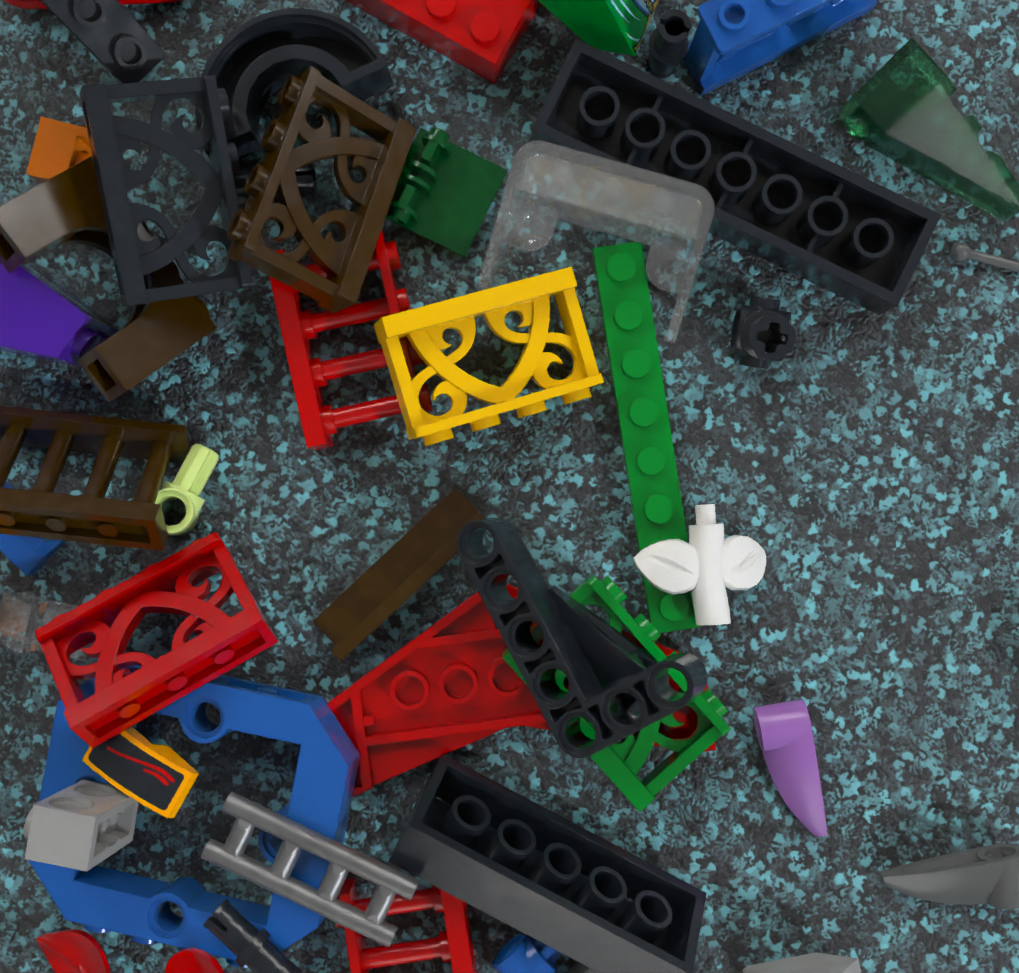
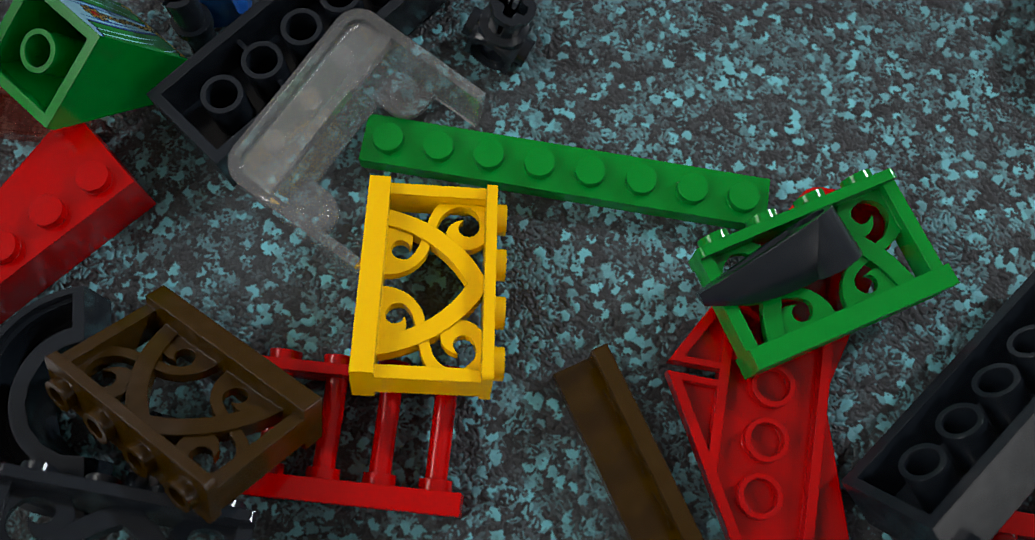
camera: 80 degrees left, 15 degrees down
dark green hinge [385,127,508,258] -> none
black beam [456,518,708,758] -> none
white plant [633,504,766,625] -> none
medium lavender piece [753,699,828,837] -> none

